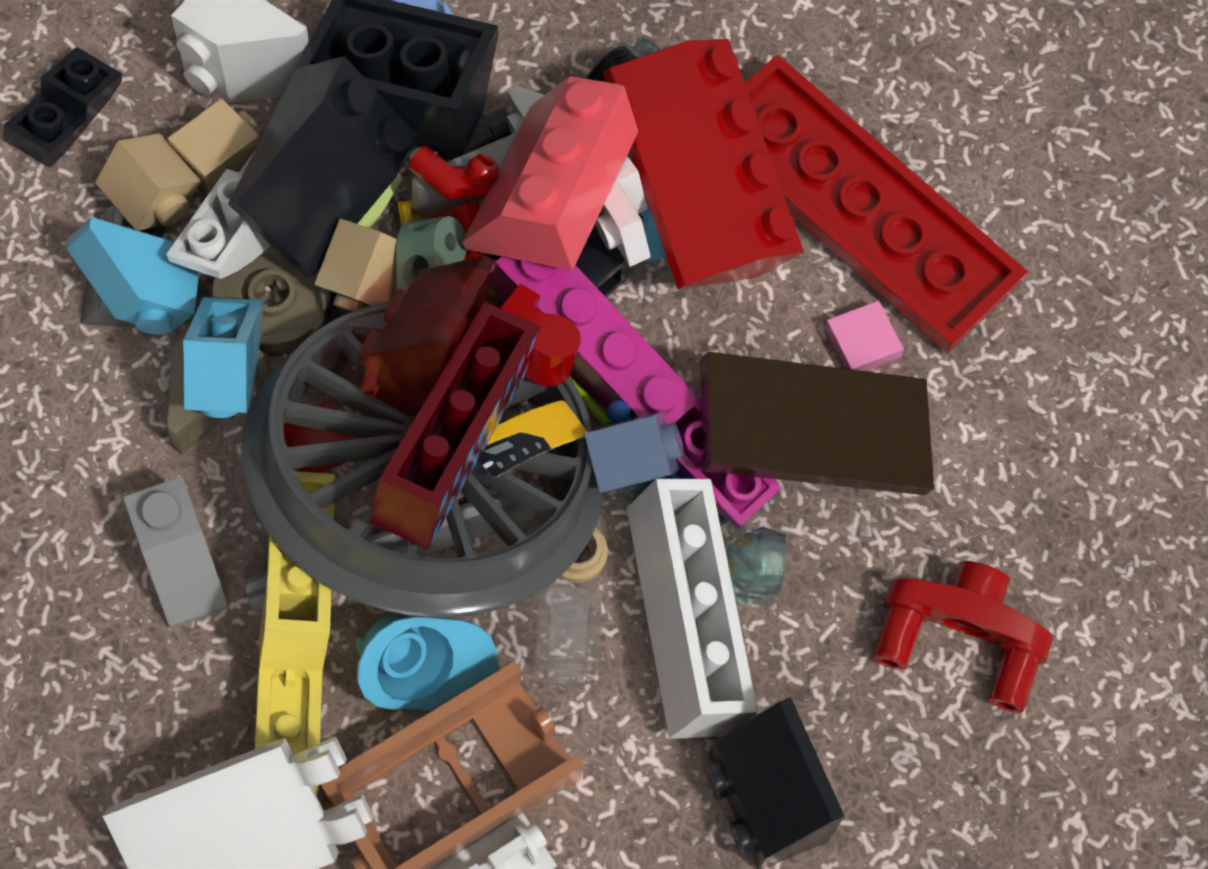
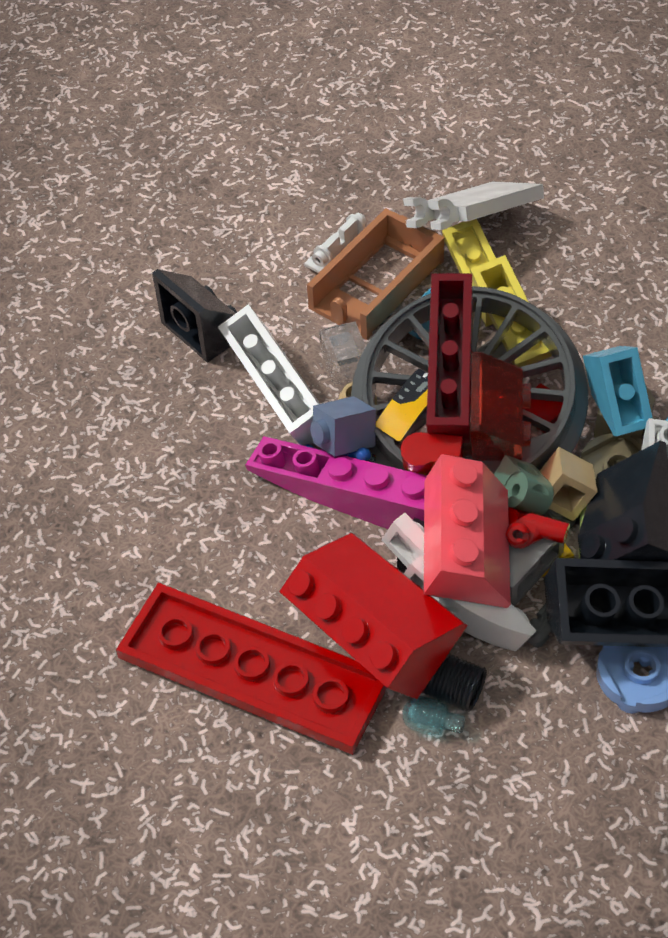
camera: 170 degrees right, 15 degrees down
light grey slope [123,476,229,629] -> none
dark brown tile [700,351,934,495] -> none
clear light blue rock [724,527,786,607] -> none
bright pink tile [824,301,904,371] -> none
red connector [872,561,1053,713] -> none

